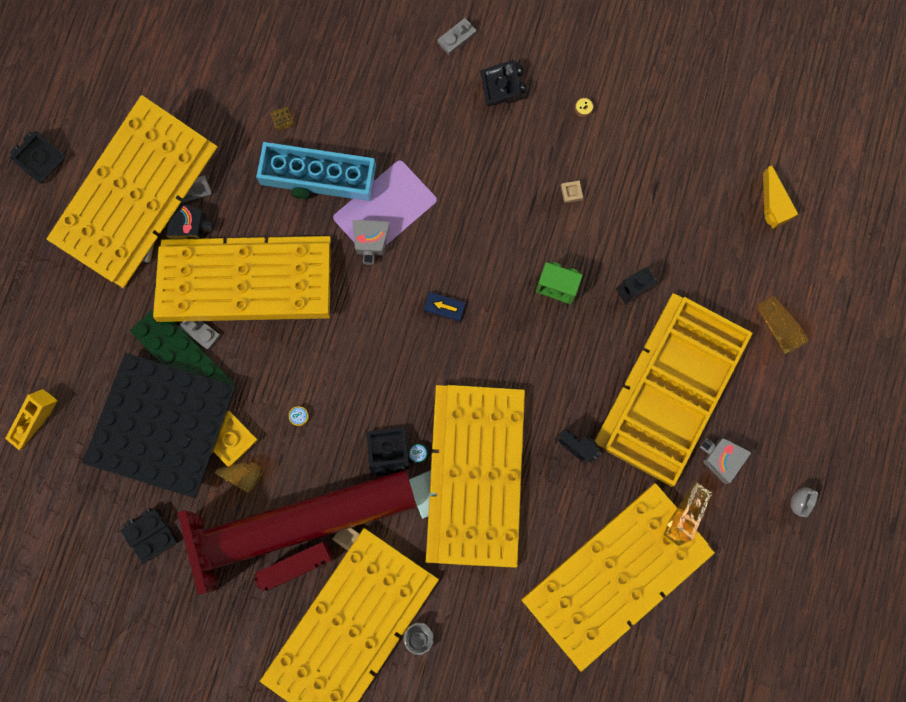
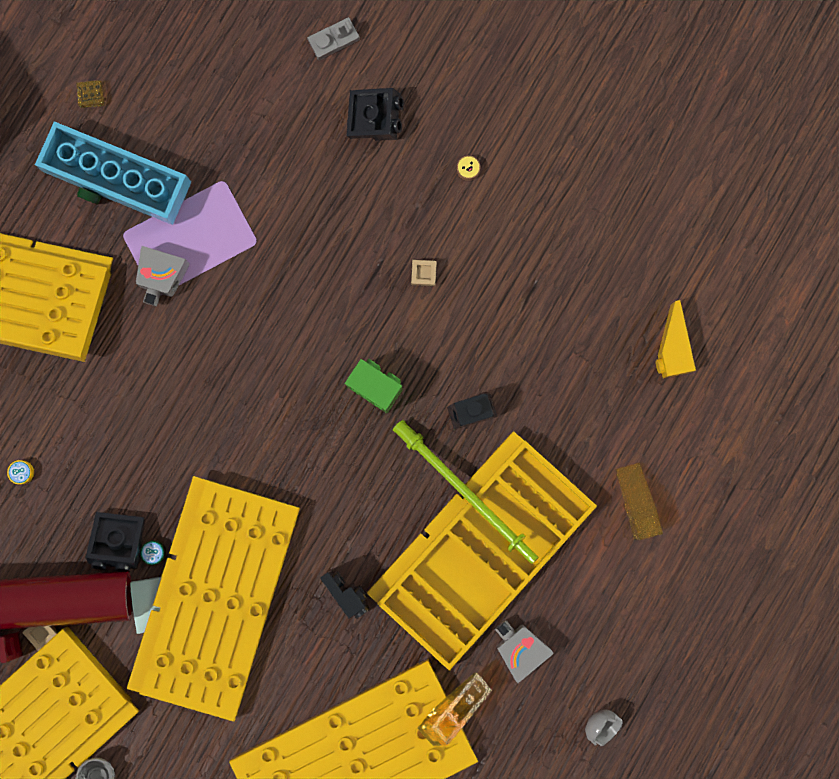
camera: 15 degrees right, 5 degrees up
dark blue tile [424,292,465,322] -> none
none -> lime bar [393,420,539,564]

